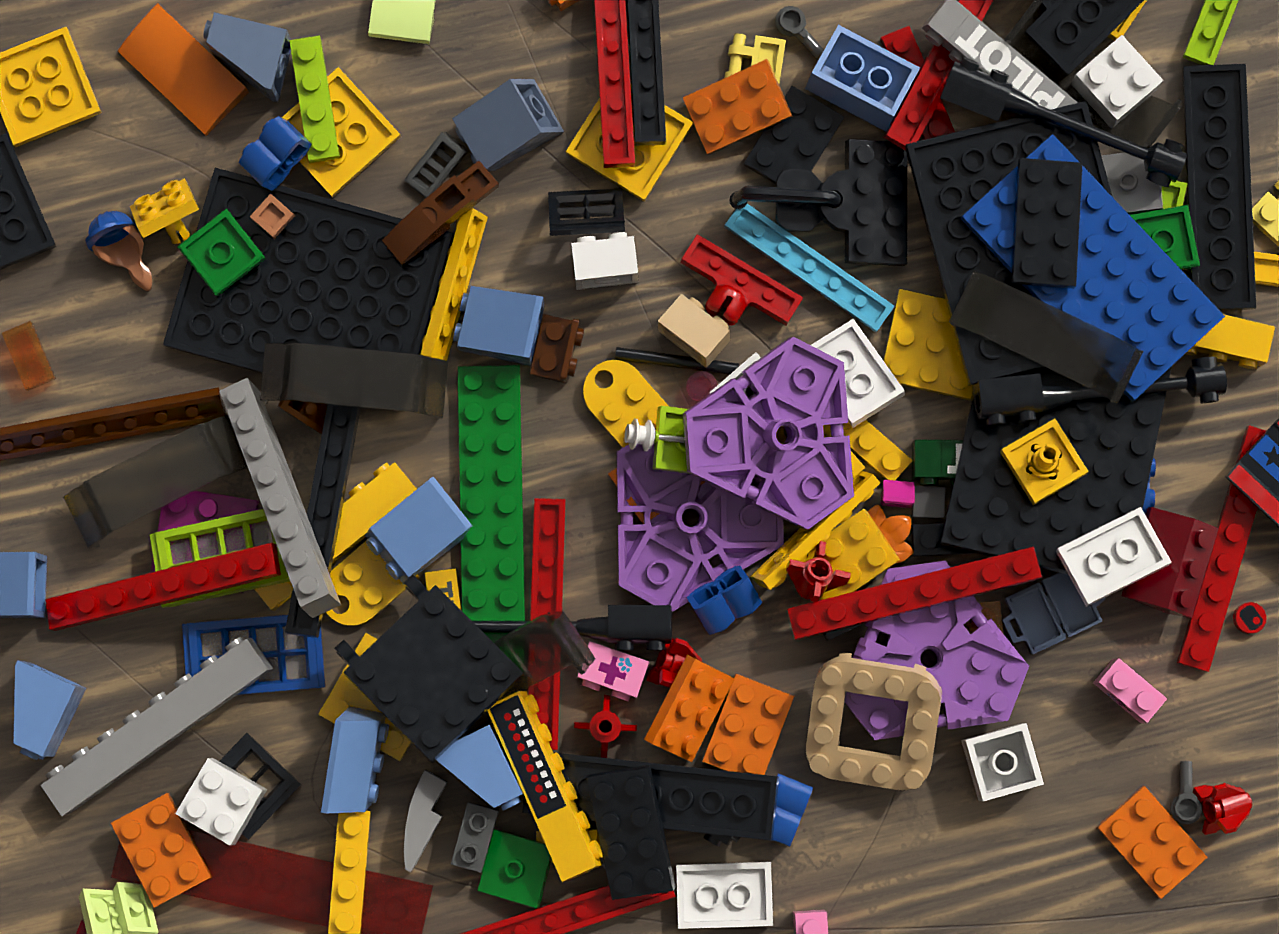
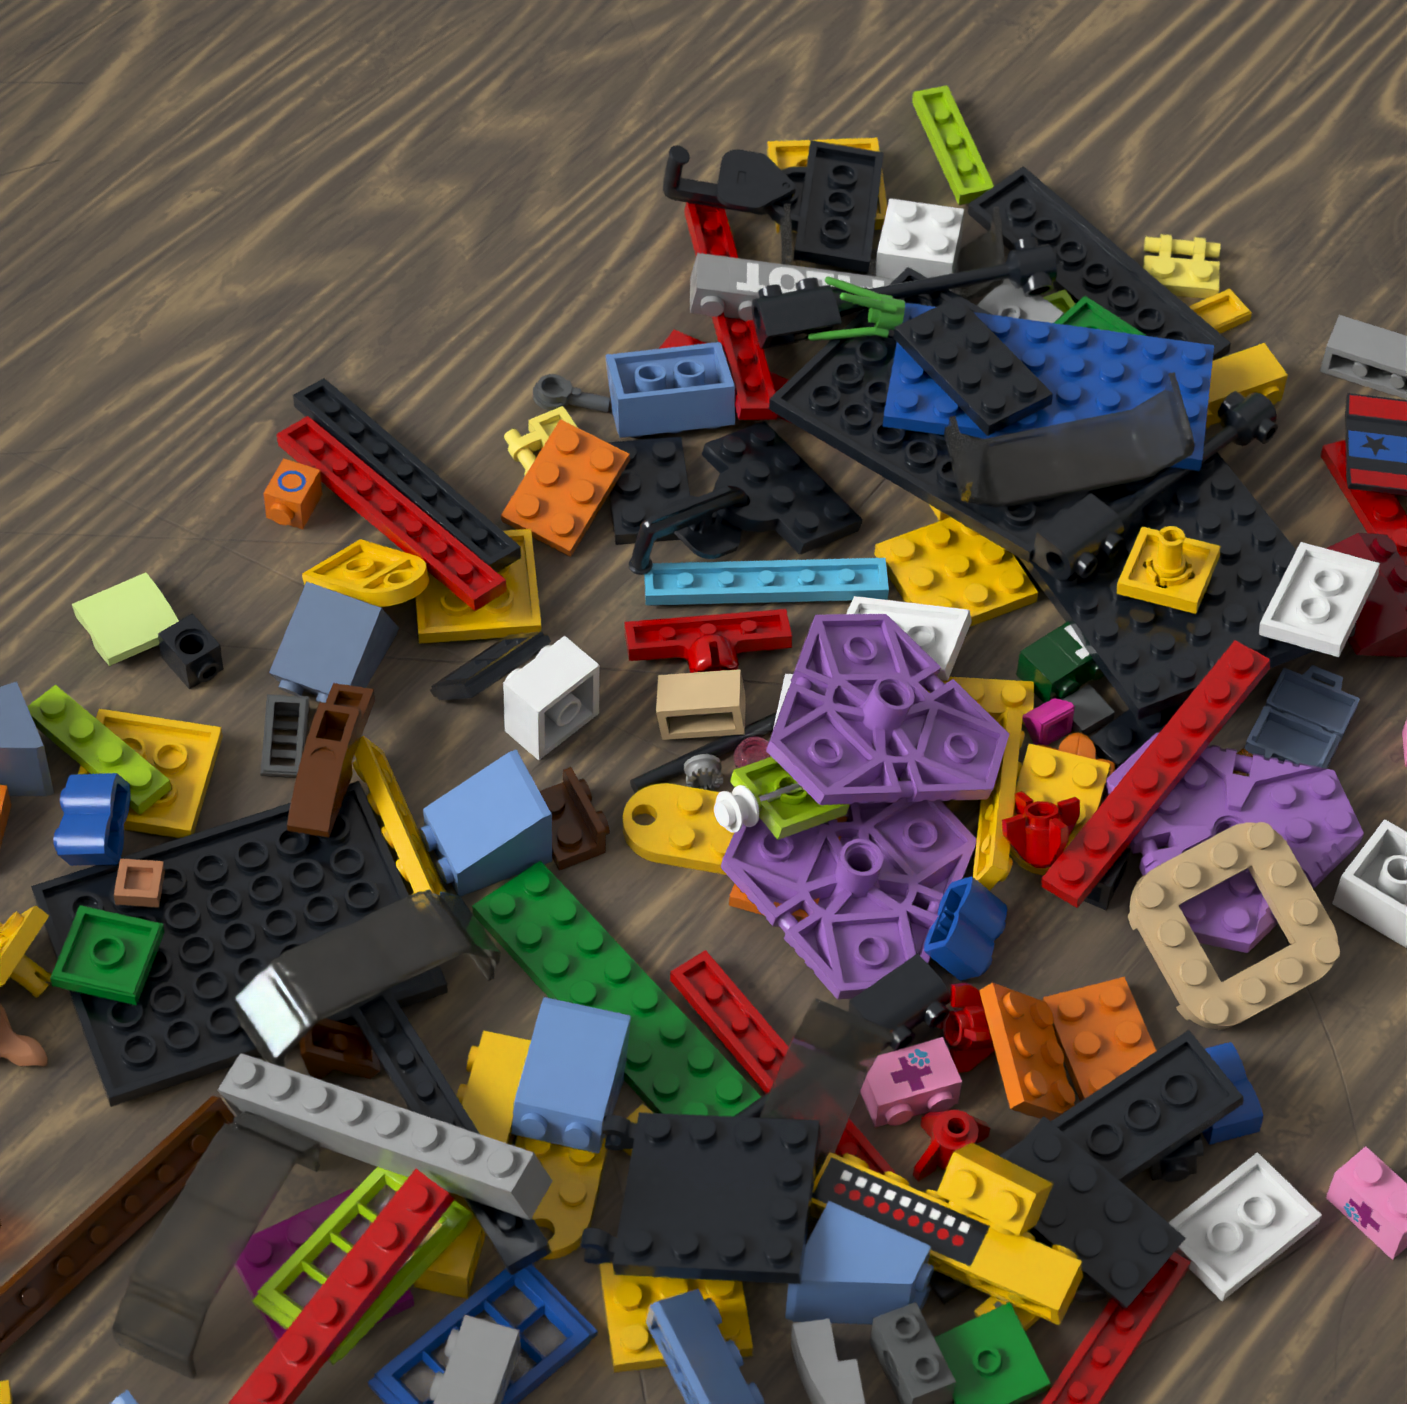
camera: 35 degrees left, 30 degrees down
none -> black brick [158,613,224,690]
none -> yellow plate [302,539,429,607]
none -> light grey bush [684,754,723,791]
none -> bright green plant [808,276,905,341]
none -> yellow brick [937,1143,1053,1236]

